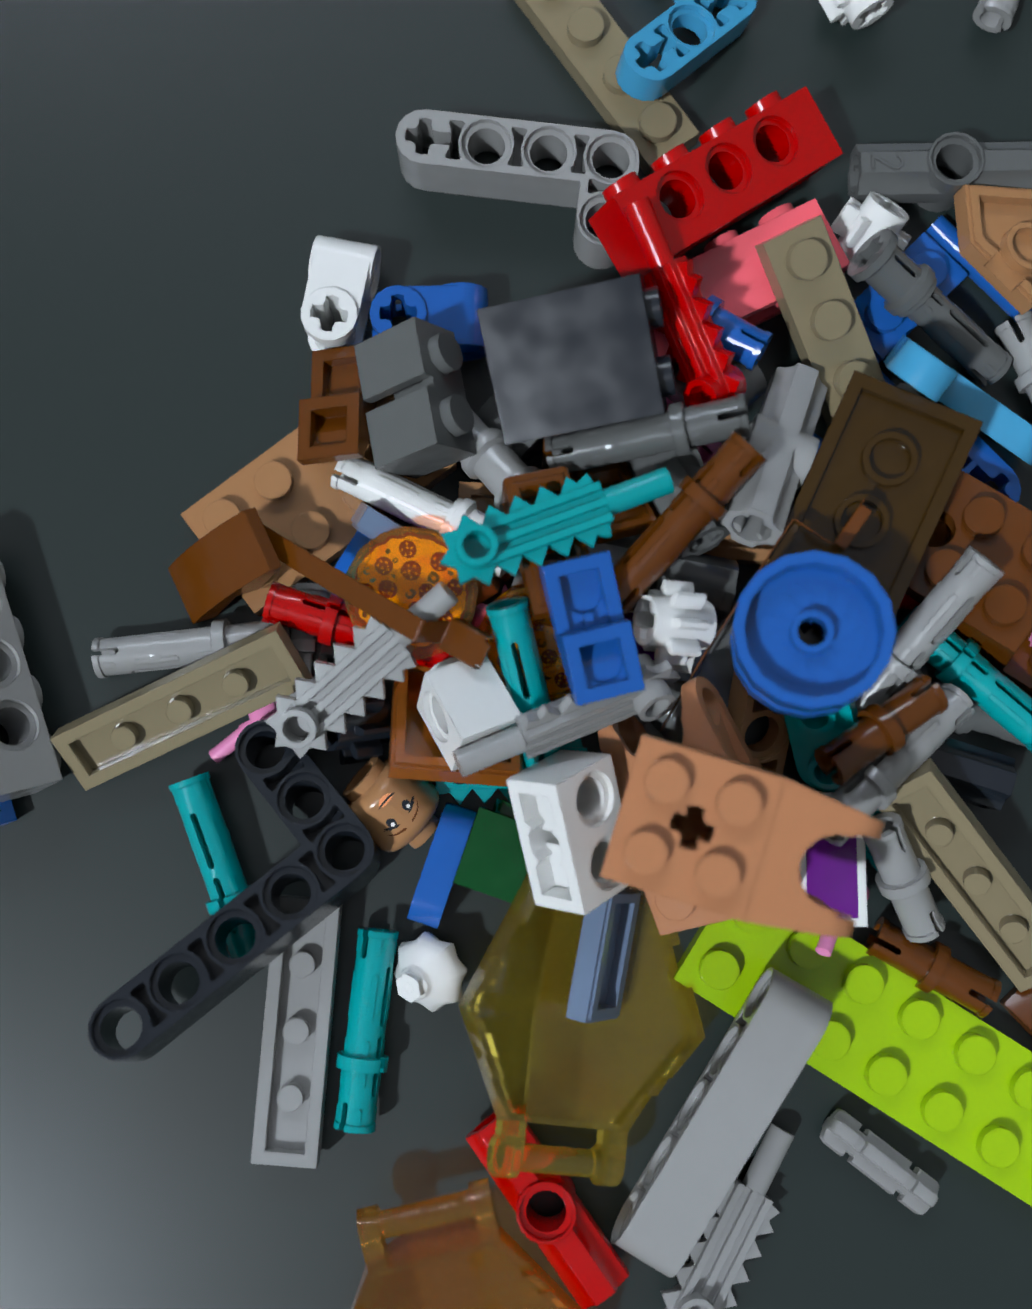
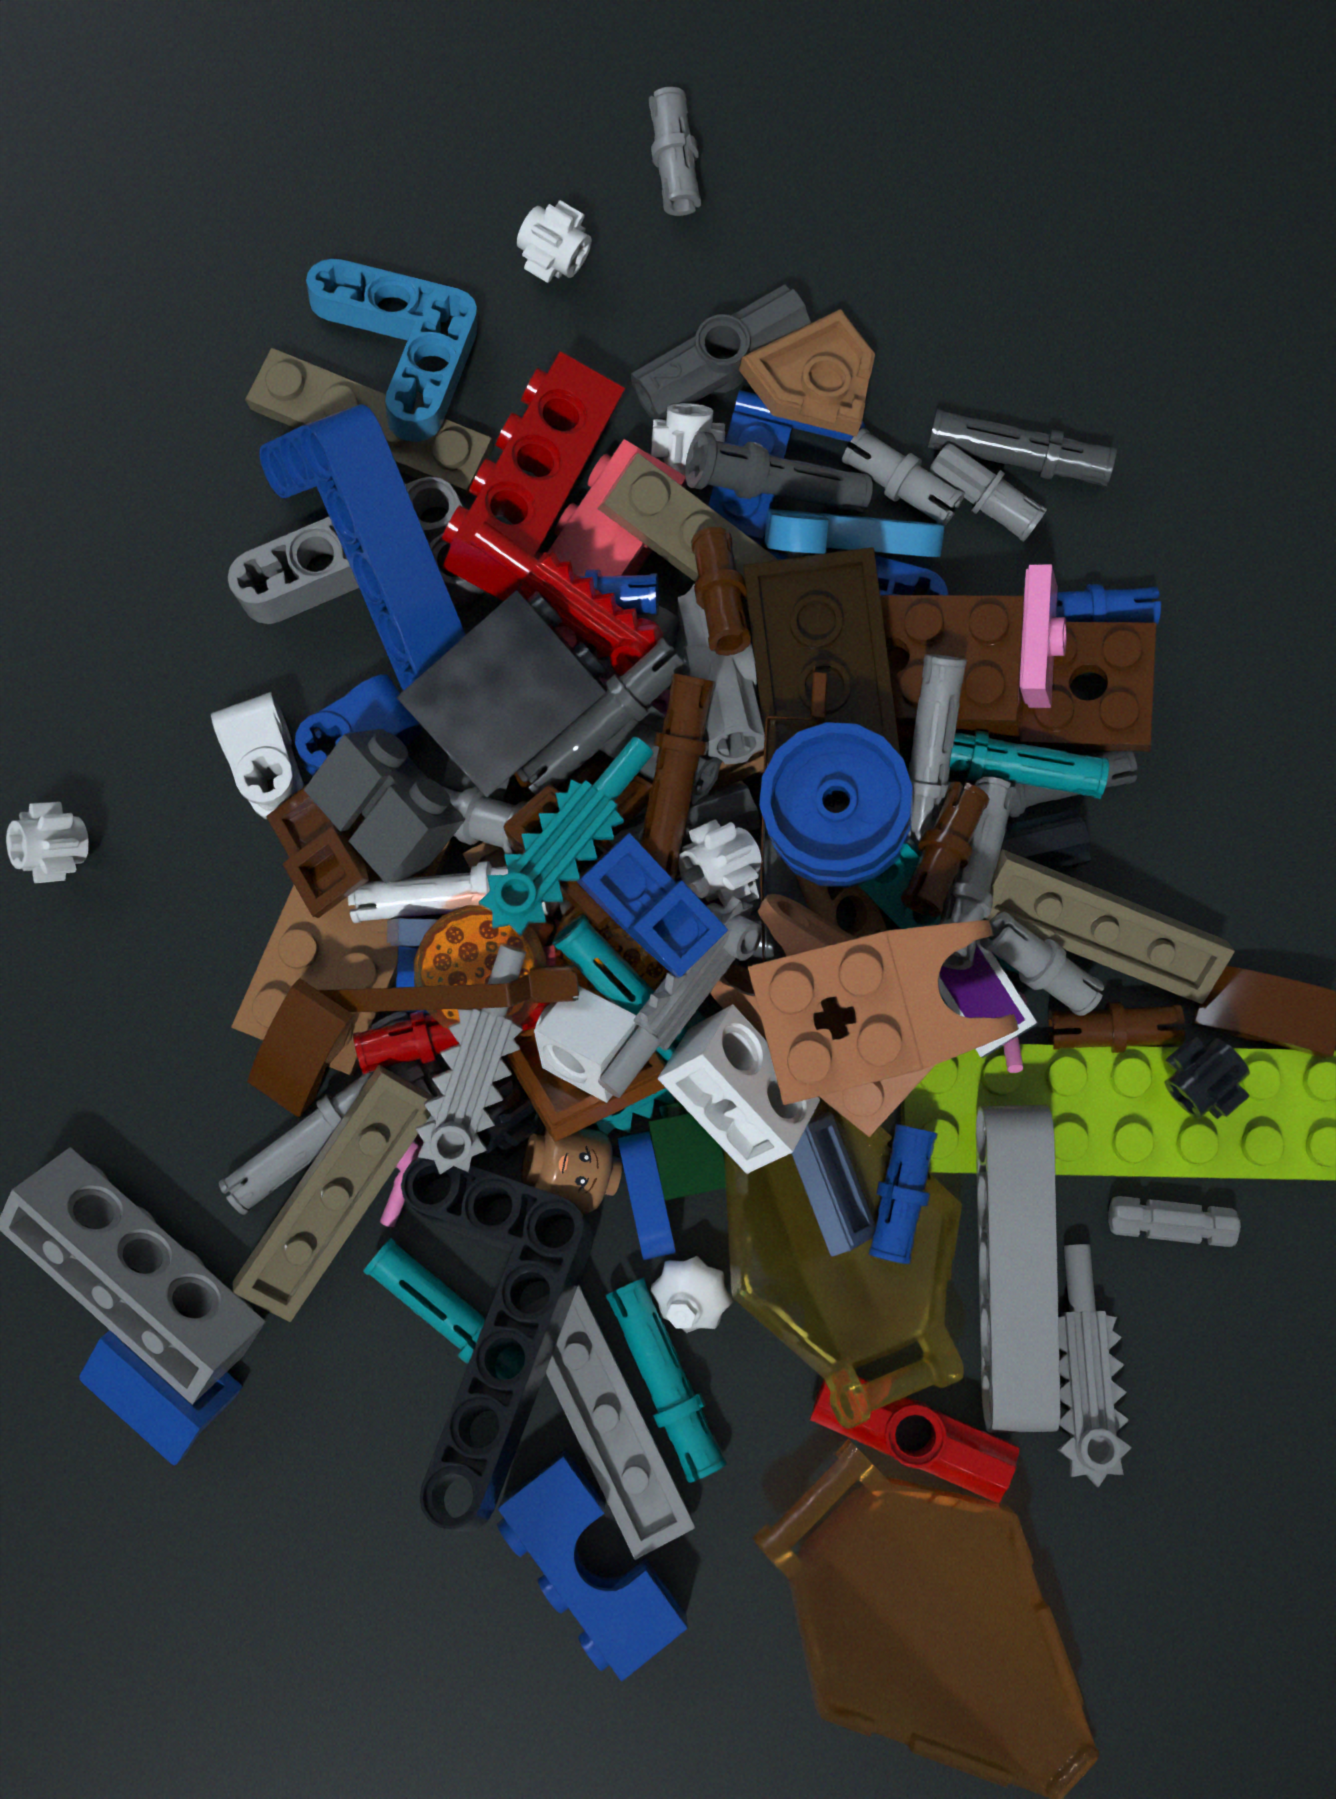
camera: 30 degrees left, 5 degrees down
none -> white gear [6,802,89,883]
none -> blue beam [259,404,466,691]
none -> blue arch [497,1449,688,1682]
none -> reddish brown pin [691,527,751,656]
none -> blue pin [868,1124,938,1264]
none -> black gear [1164,1037,1250,1119]

